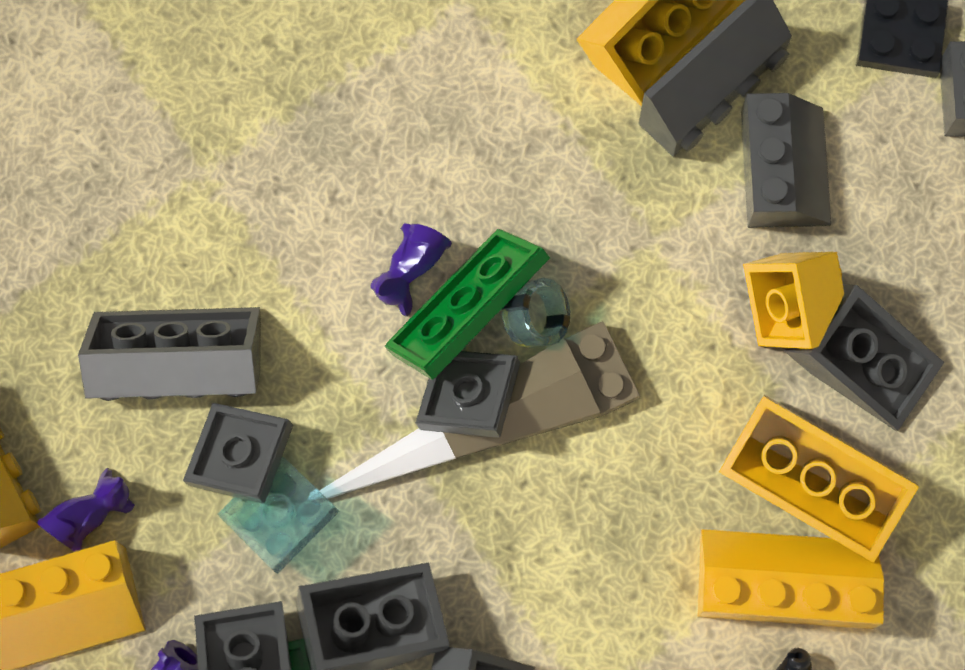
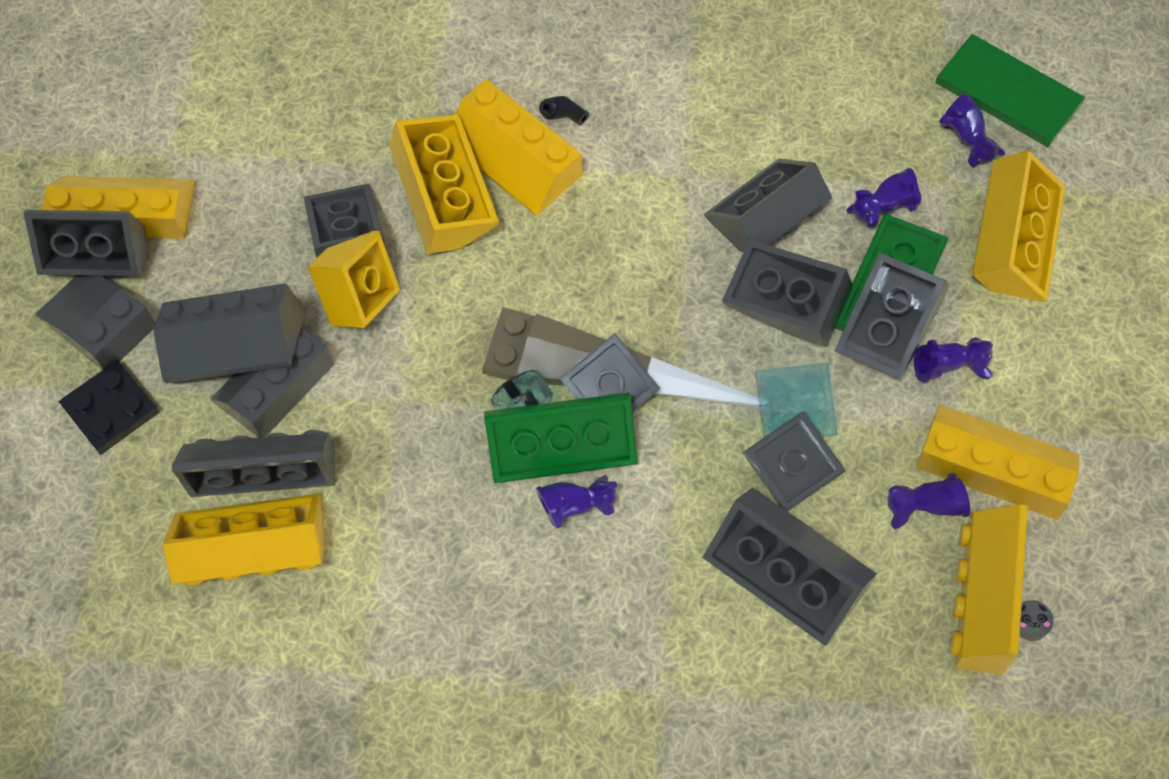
camera: 140 degrees left, 10 degrees down
none -> dark grey slope [153,283,306,383]

